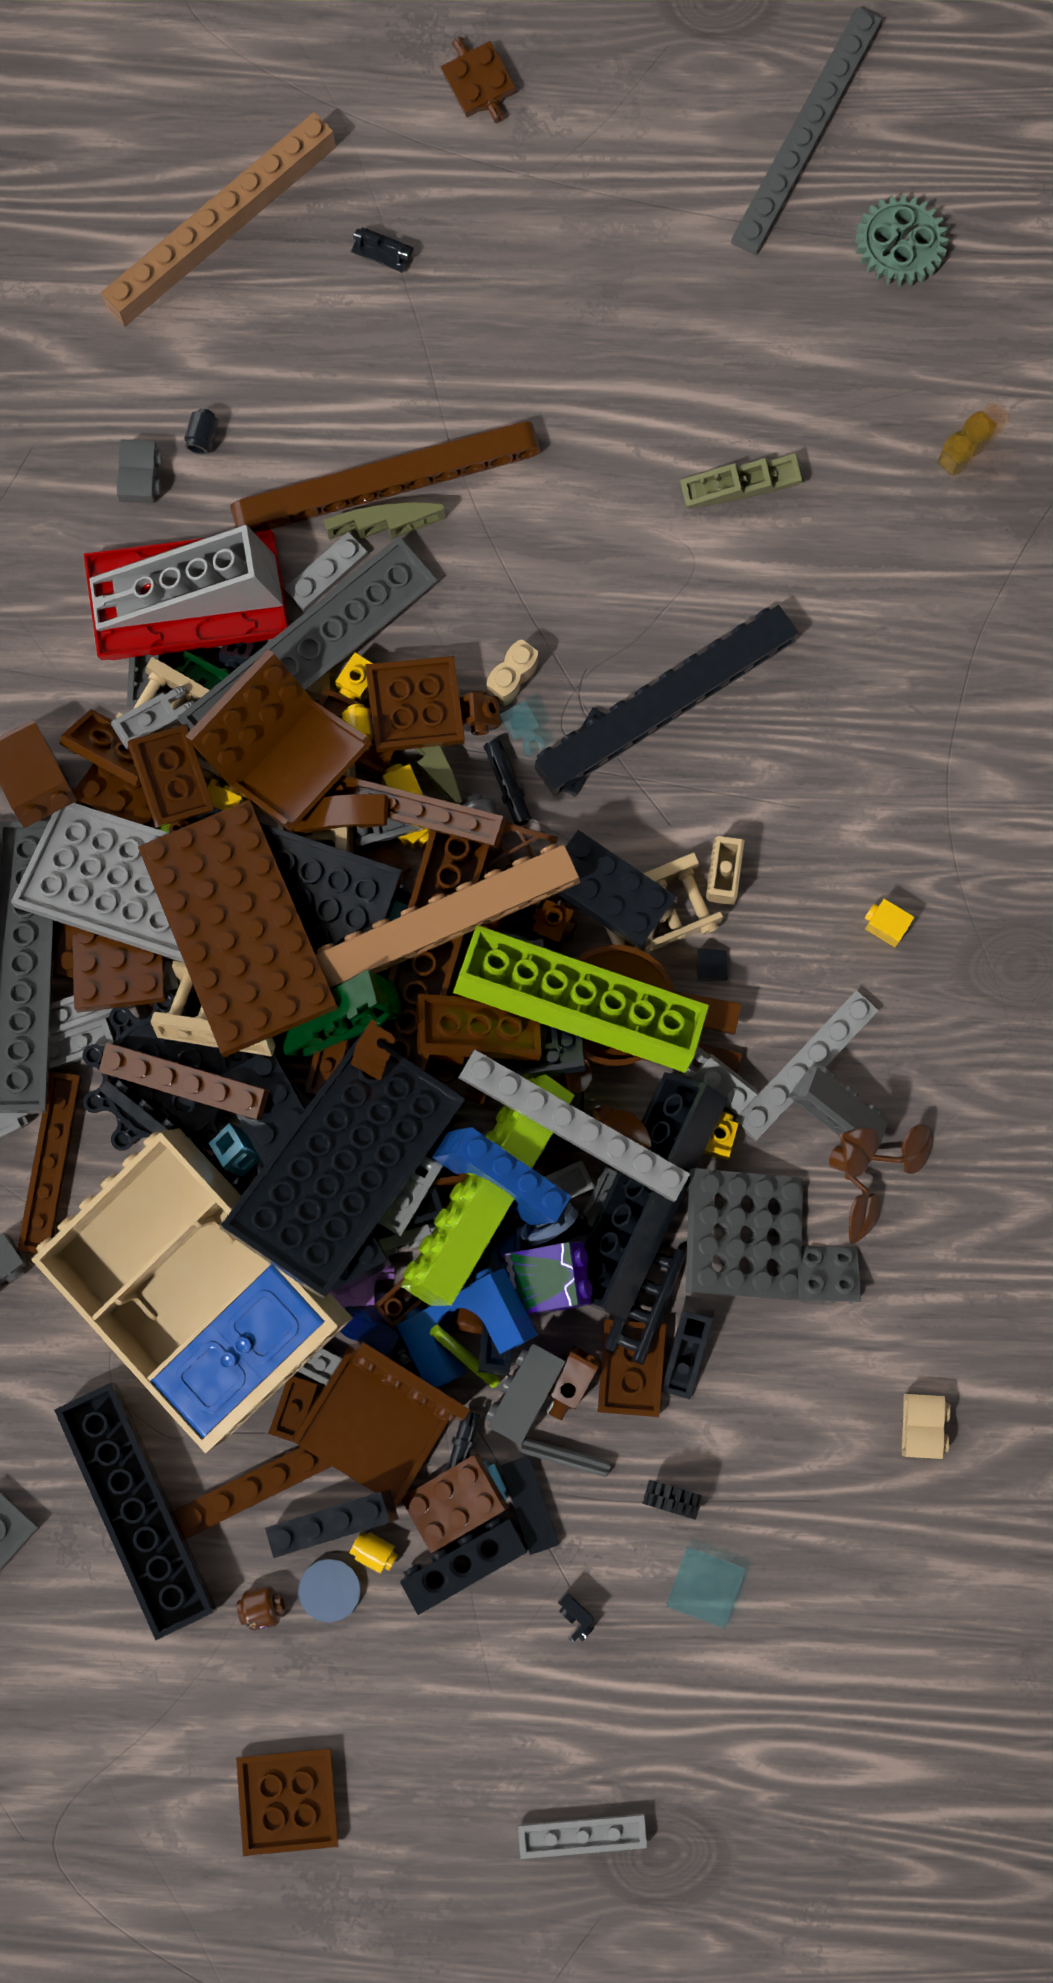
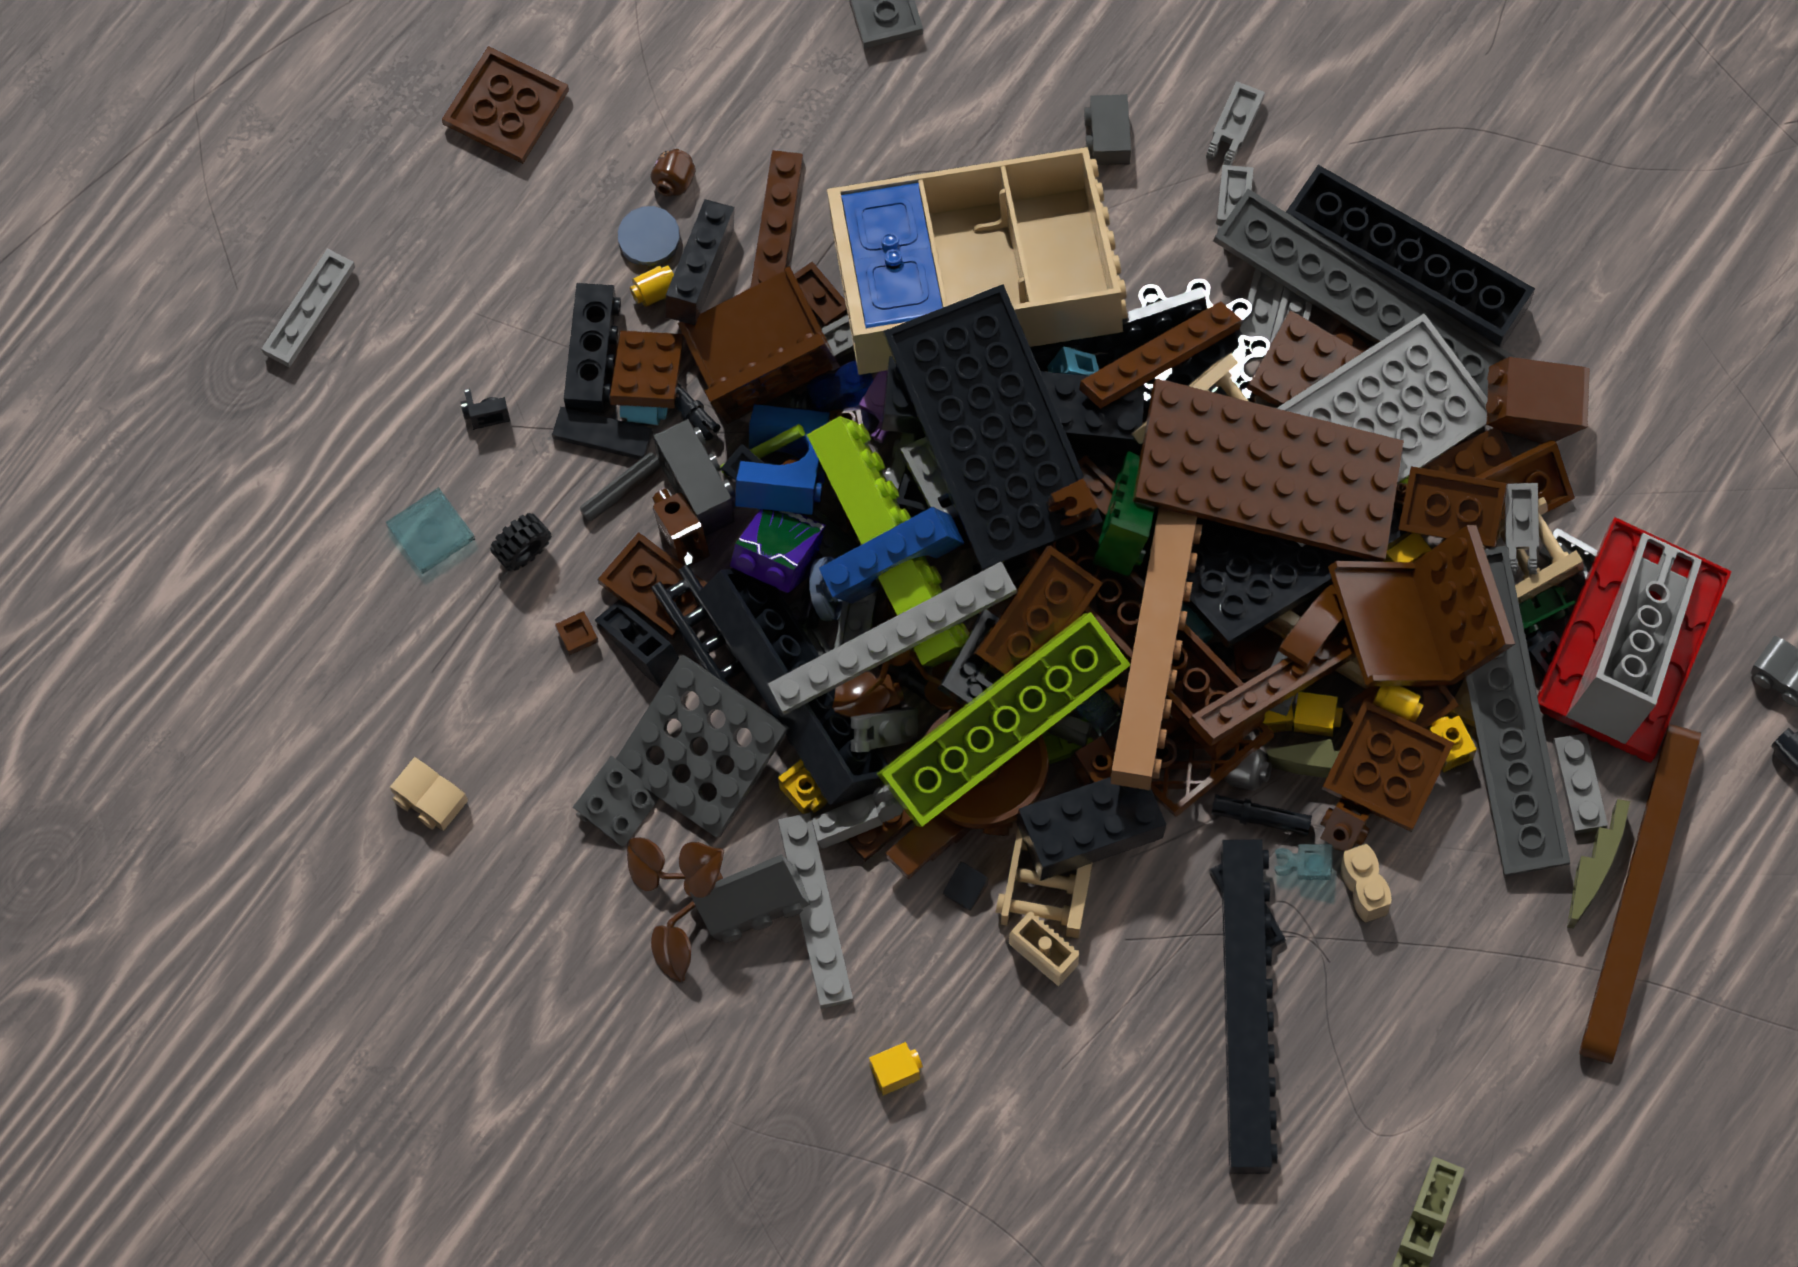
camera: 125 degrees right, 10 degrees down
reddish brown plate [17,1071,82,1254] -> none
black brick [54,1383,218,1641] -> none
none -> reddish brown plate [555,611,599,656]
none -> dark grey plate [851,707,919,752]

